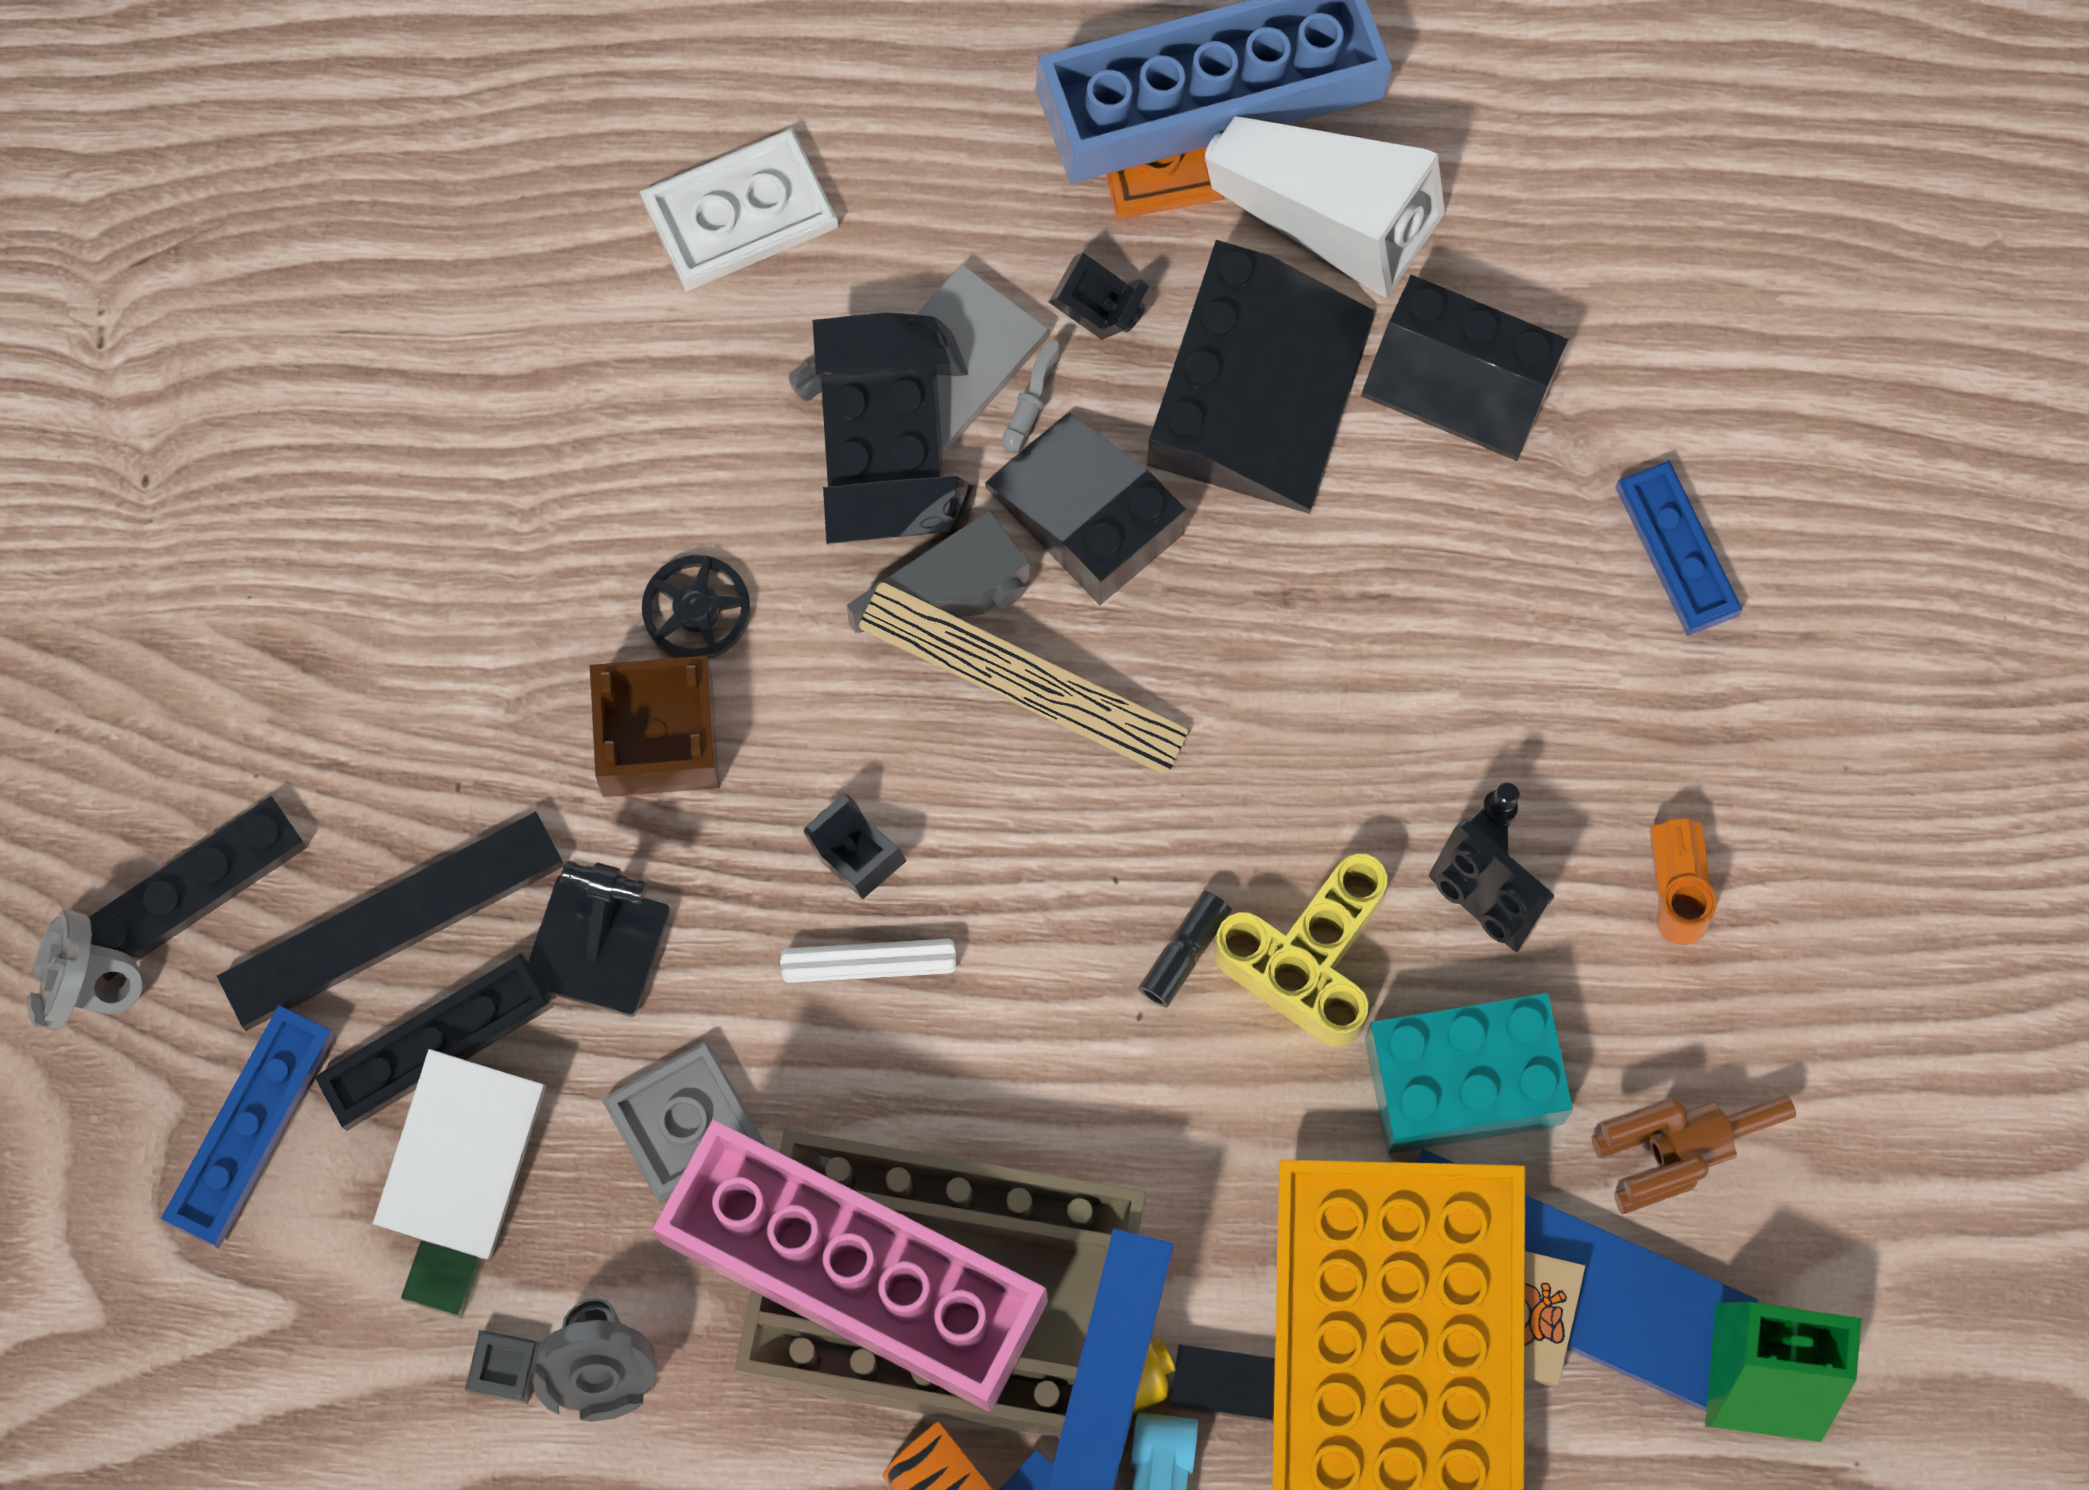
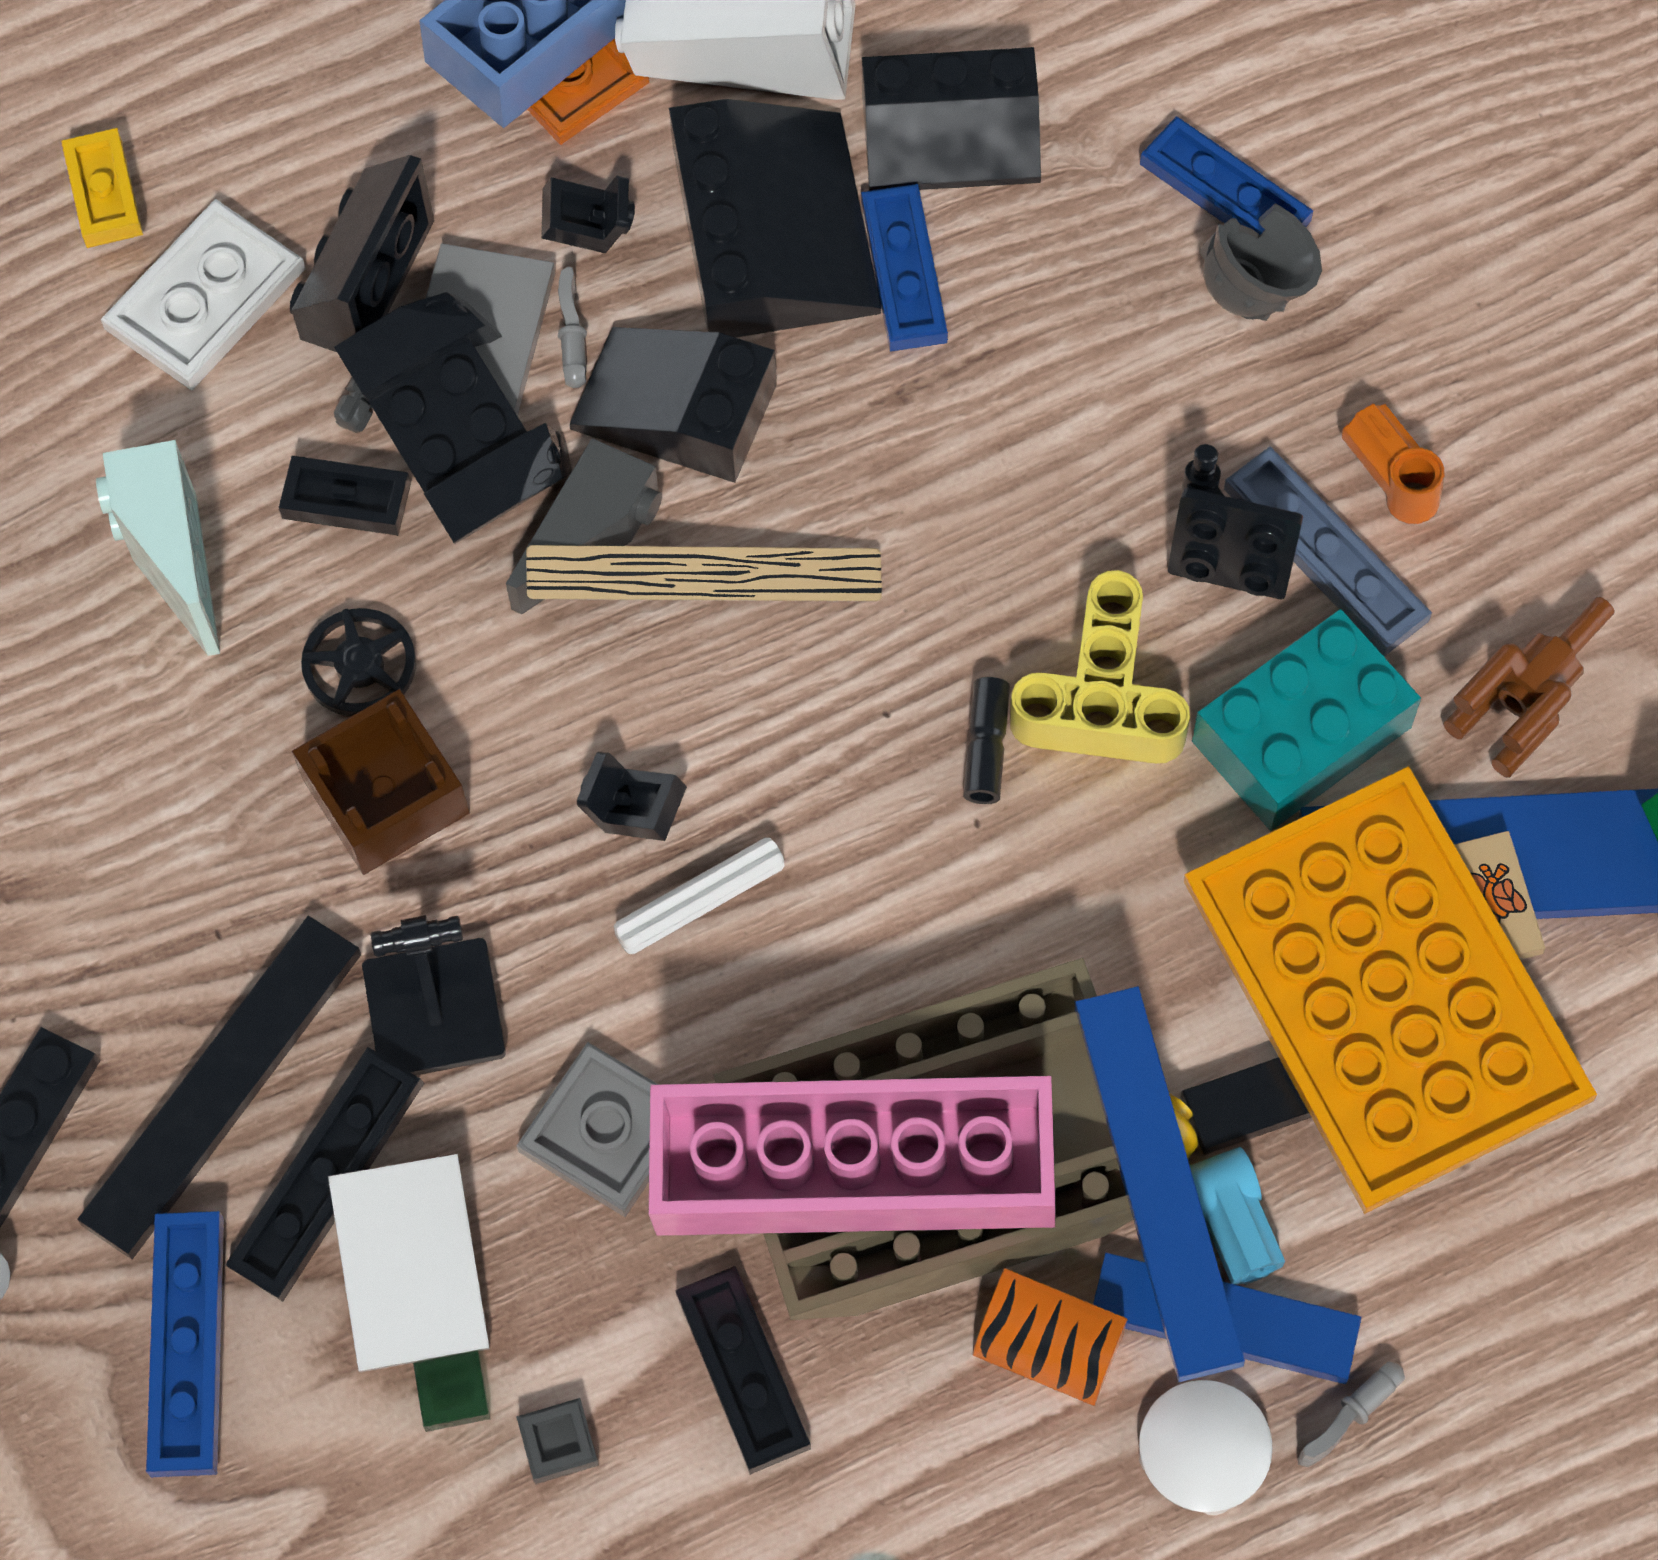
camera: 25 degrees left, 5 degrees down
dark grey tile [532,1298,657,1422] -> none
none -> yellow plate [61,128,143,248]
none -> light aqua slope [96,440,220,656]
none -> black plate [279,456,411,536]
none -> black slope [290,155,435,352]
none -> black tile [675,1266,811,1475]
none -> blue tile [861,184,948,352]
none -> dark grey helmet [1199,203,1322,321]
none -> sand blue tile [1224,446,1432,656]

